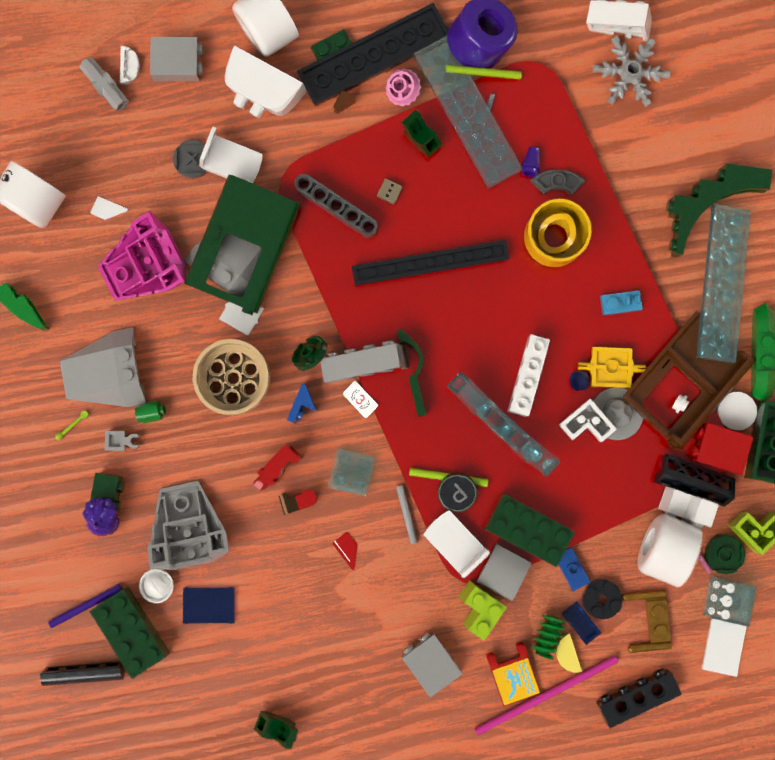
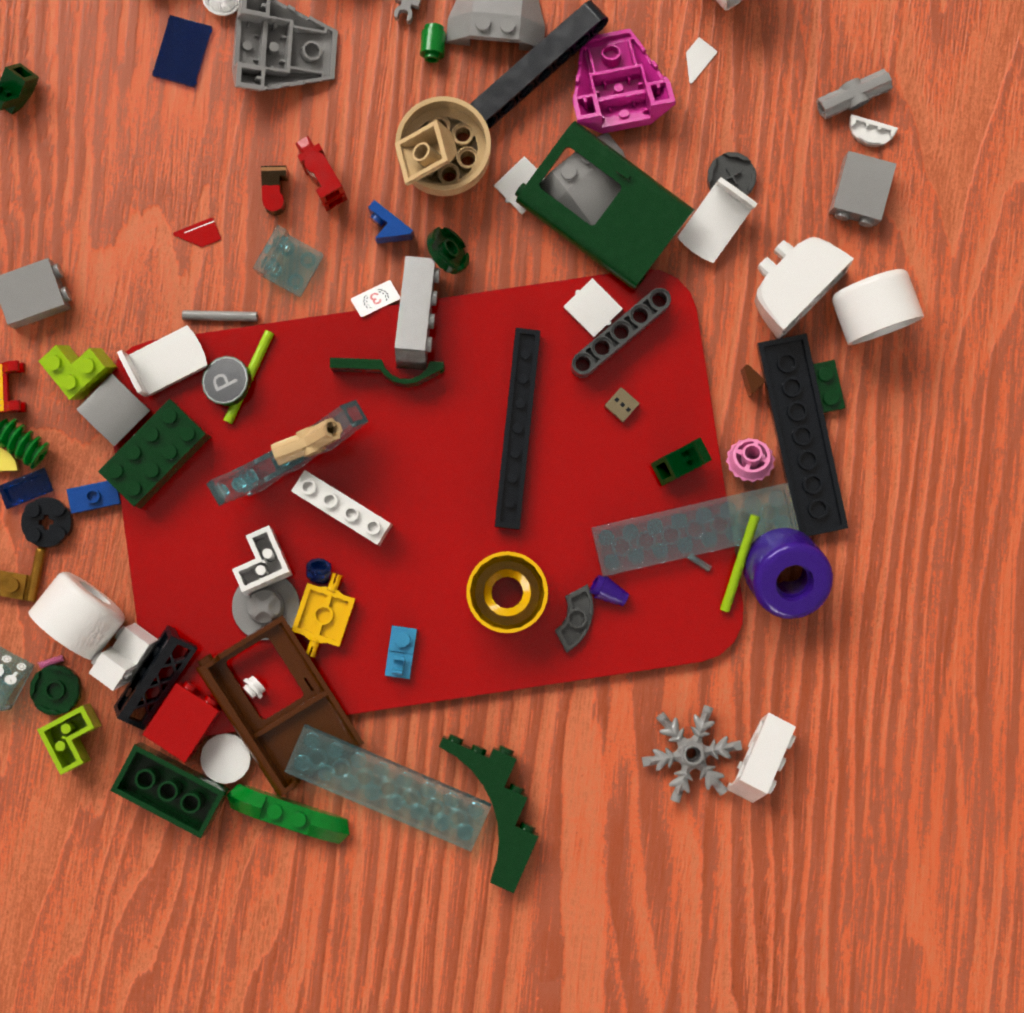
camera: 105 degrees right, 0 degrees up
none -> tan piece [271,418,343,466]
none -> tan slope [395,119,458,186]
none -> black beam [470,0,609,129]
none -> white piece [563,278,623,338]

